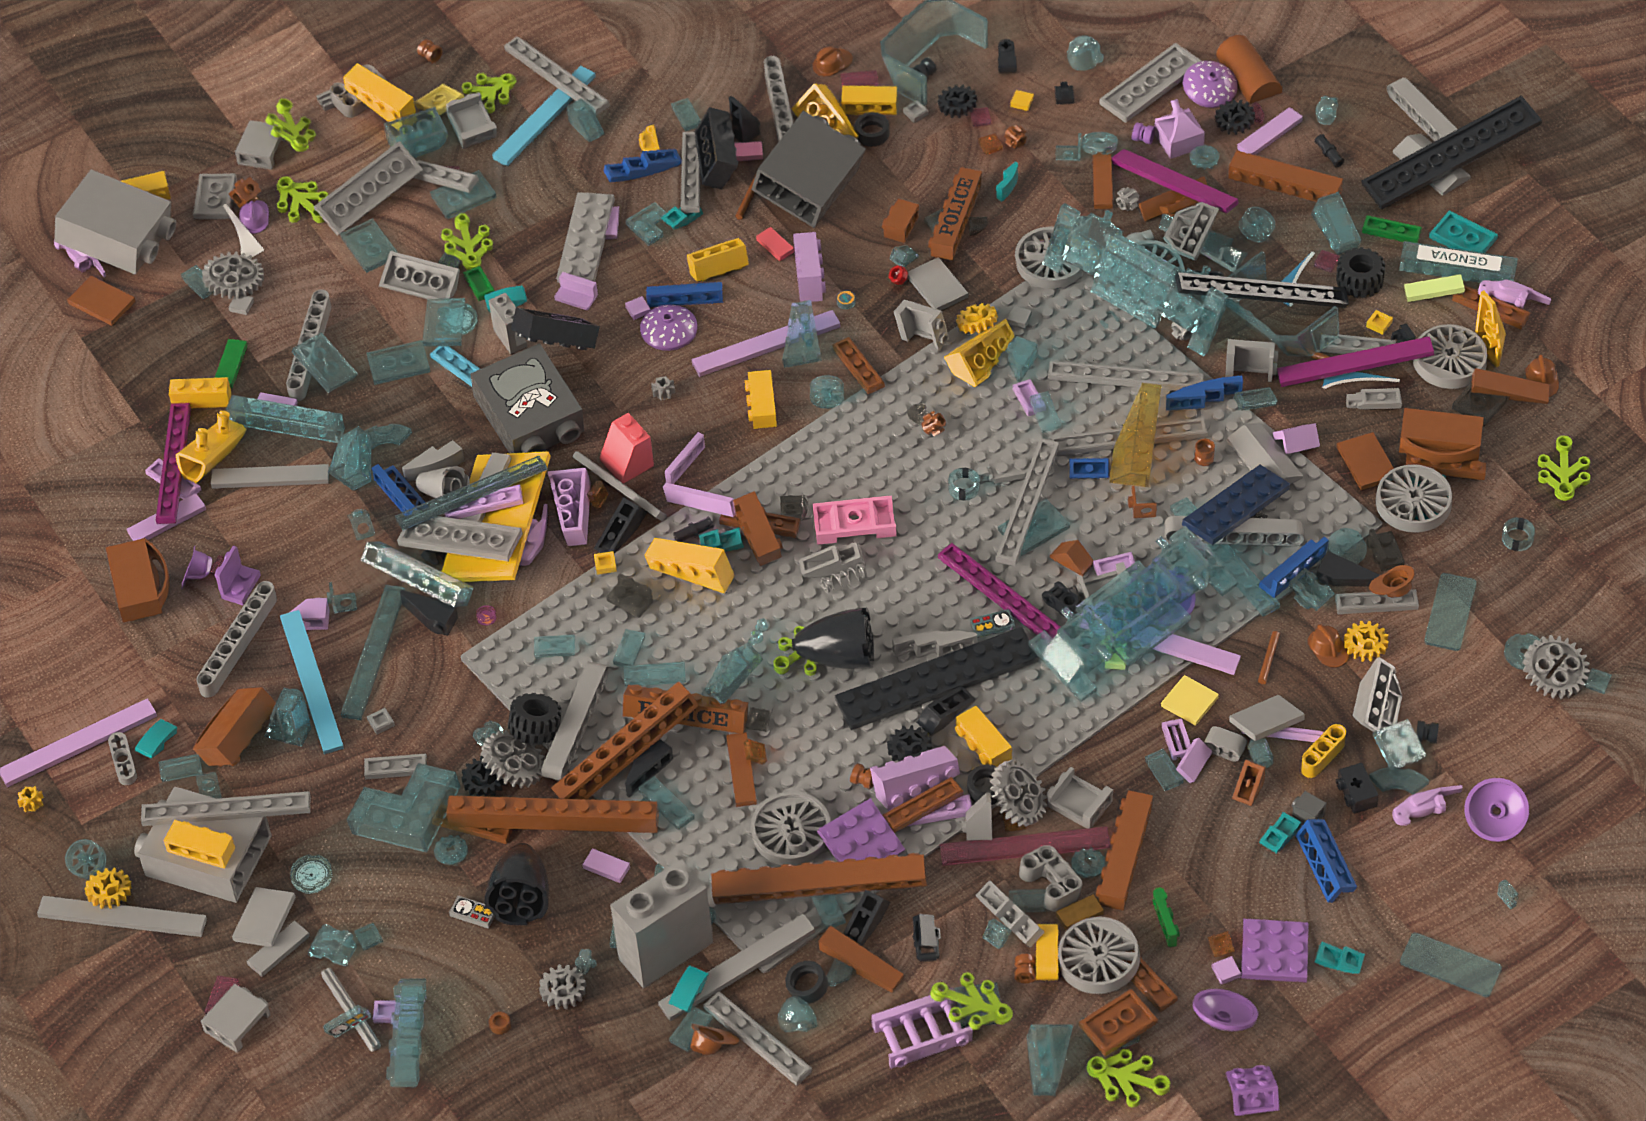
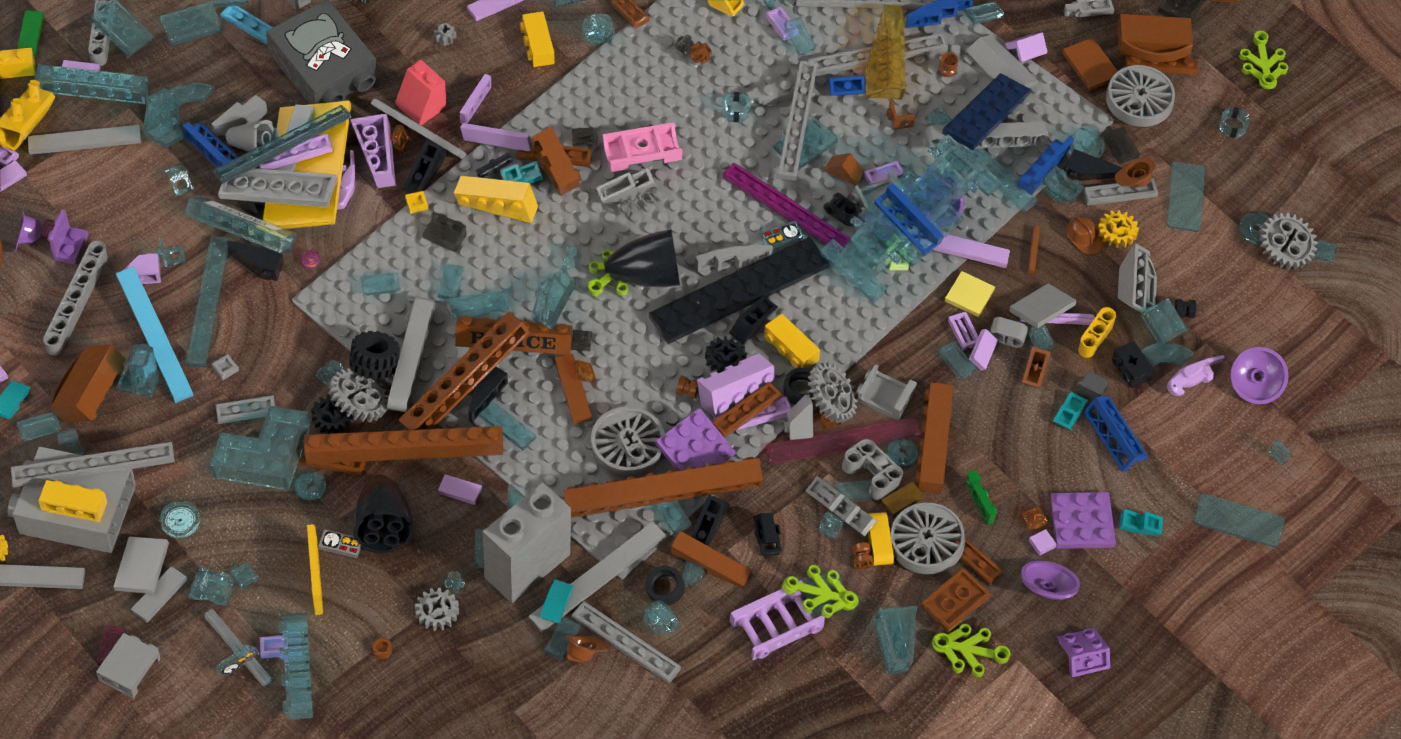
camera: 15 degrees left, 5 degrees up
none -> yellow tile [307,524,323,615]
none -> blue fence [874,182,944,256]

